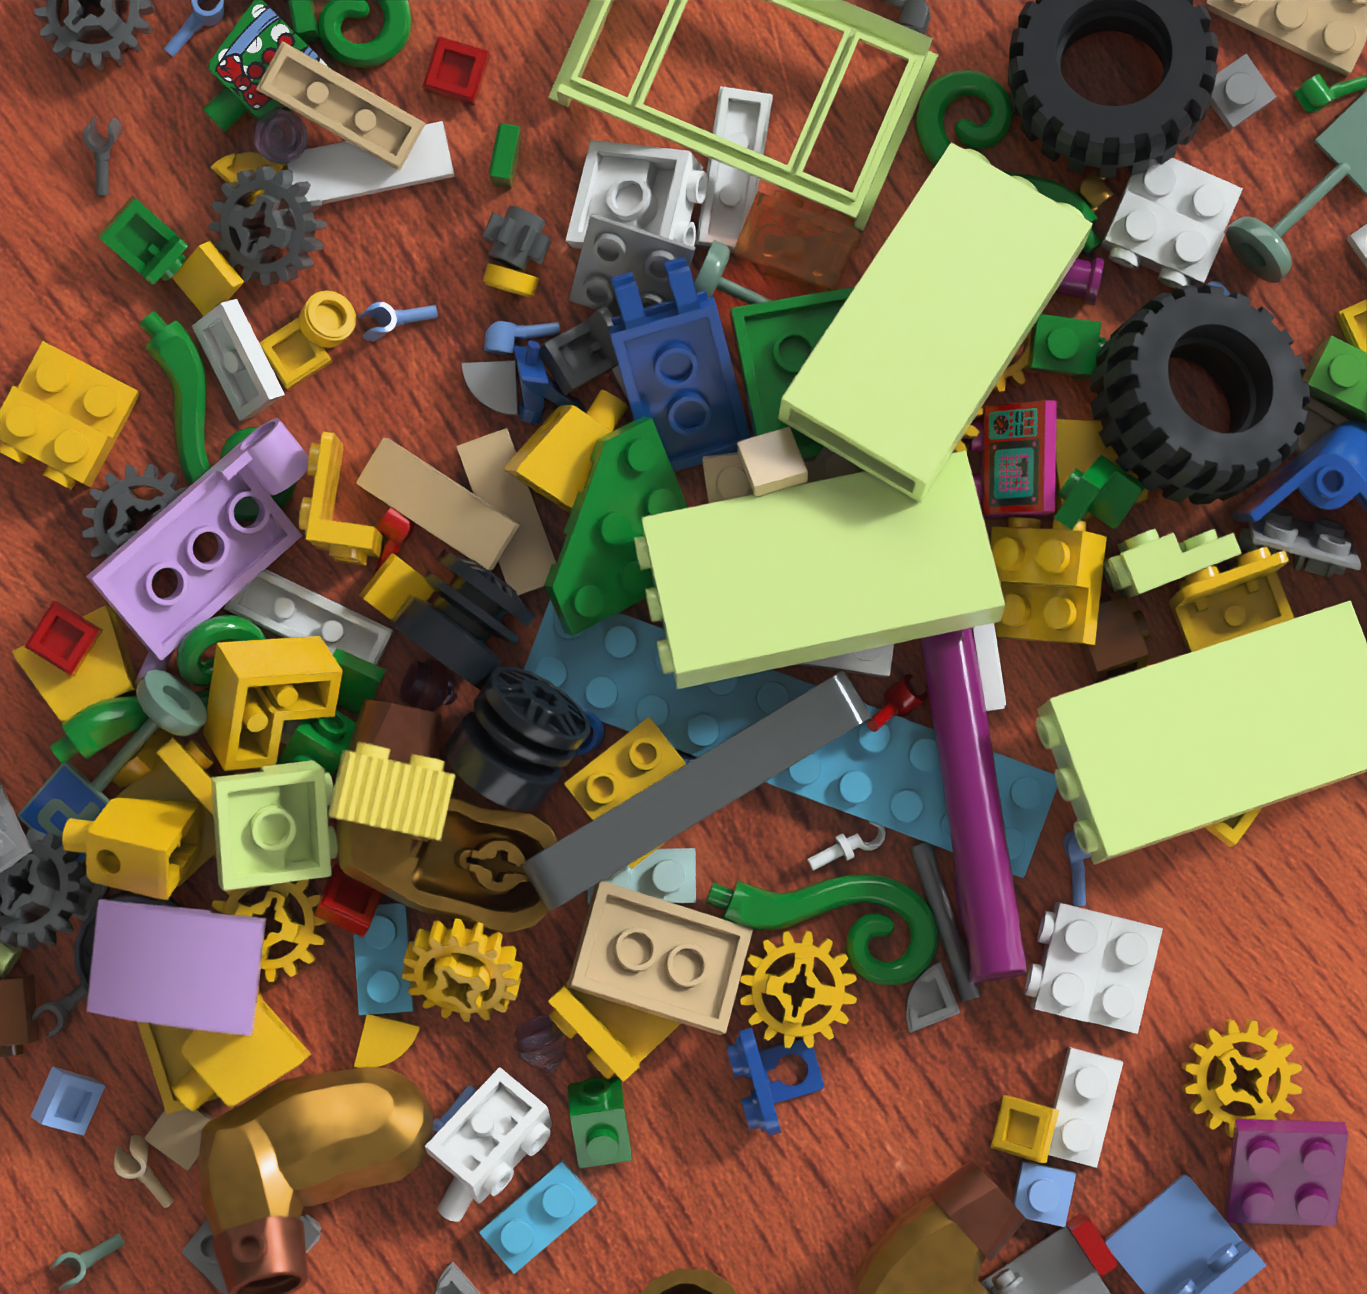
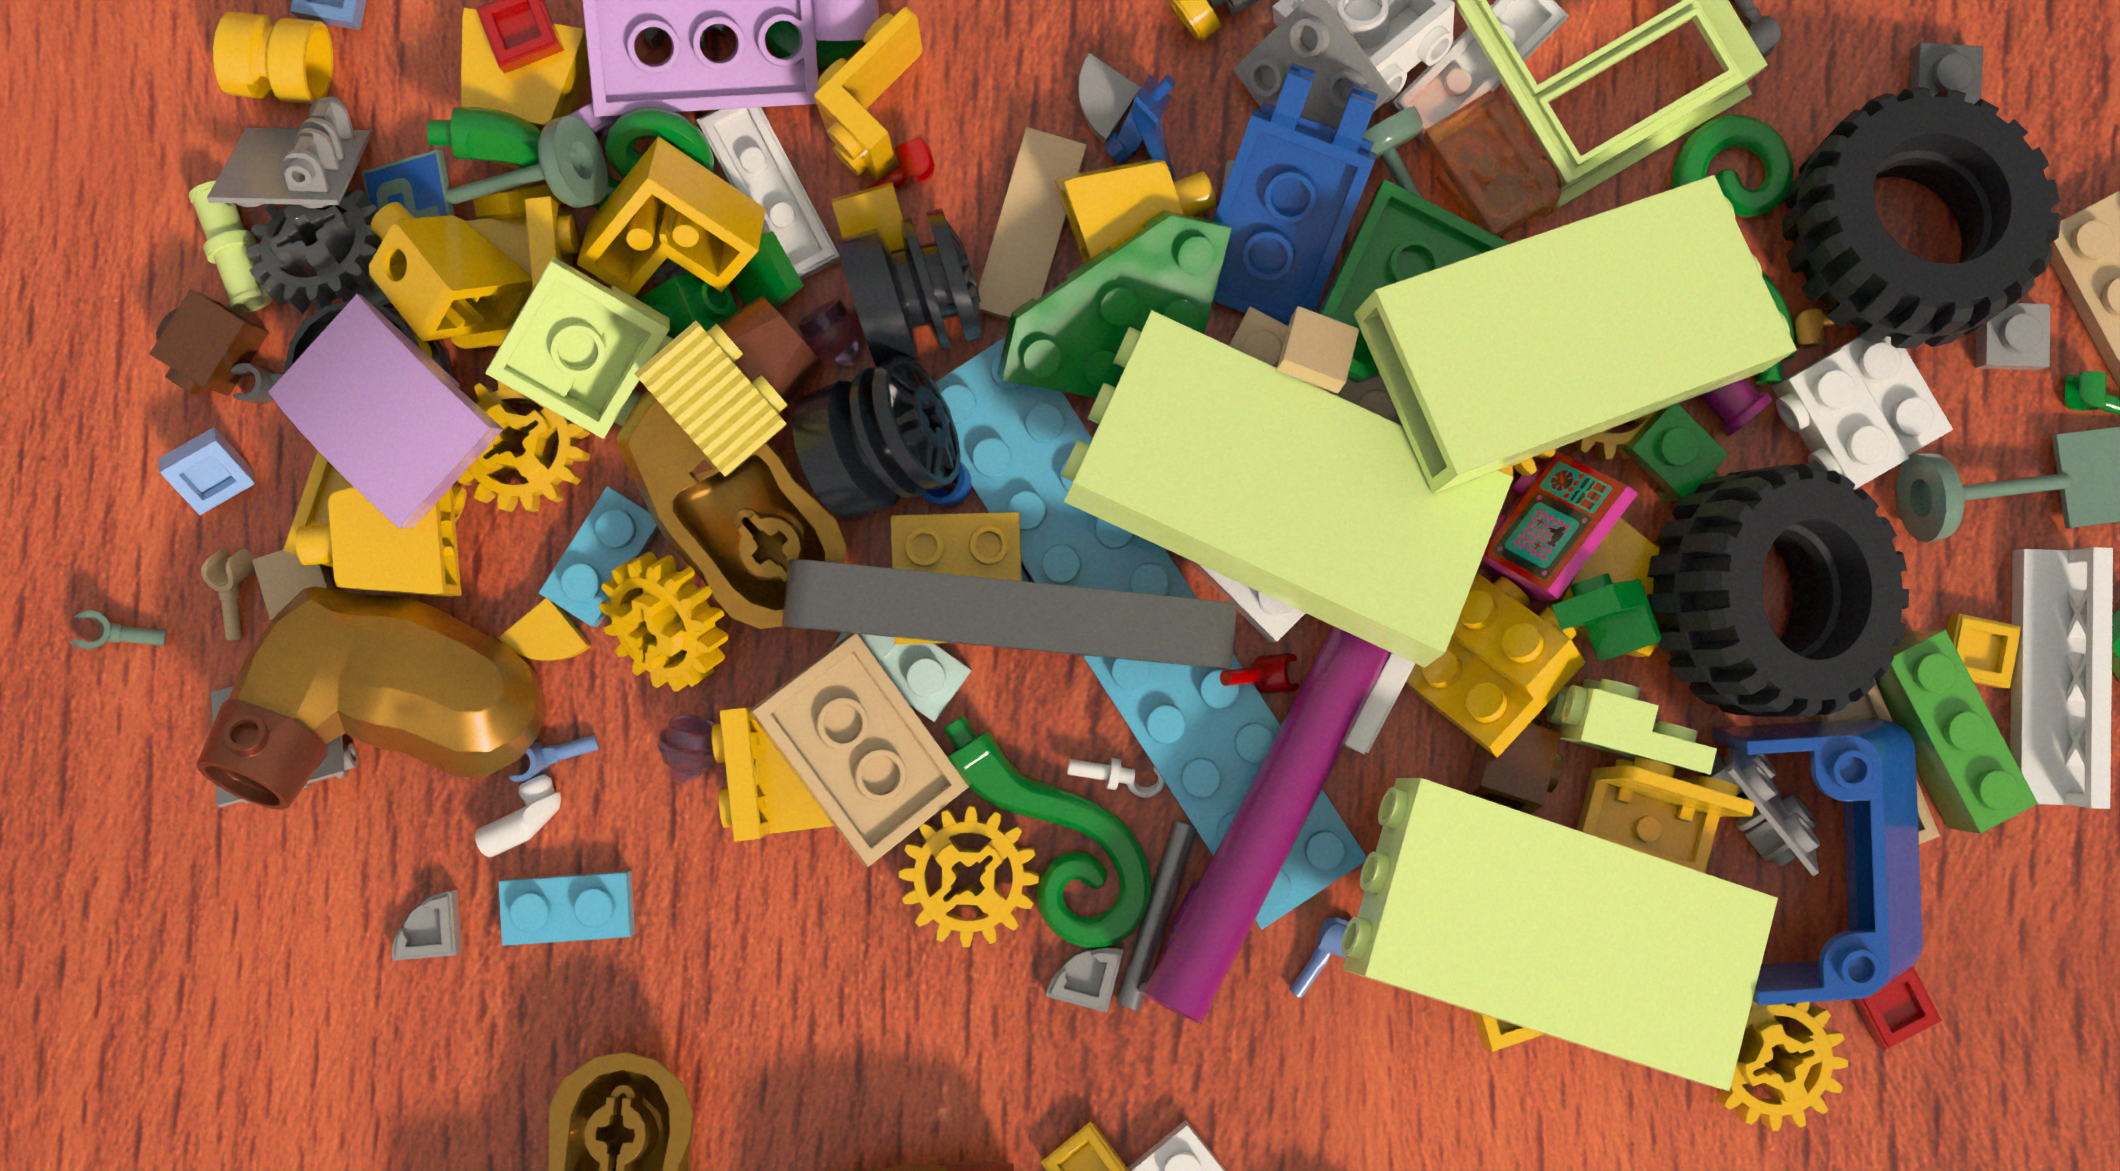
camera: 40 degrees right, 0 degrees up
red tile [314,864,382,937] -> none
tan tile [356,438,521,570] -> none
white bracket [425,1067,552,1204] -> none
medium blue hand [484,321,560,355] -> none
dark grey bracket [539,306,618,396] -> none
green bracket [568,1077,633,1168] -> none
blue bracket [726,1027,824,1136] -> none
white plate [1024,901,1163,1034] -> none

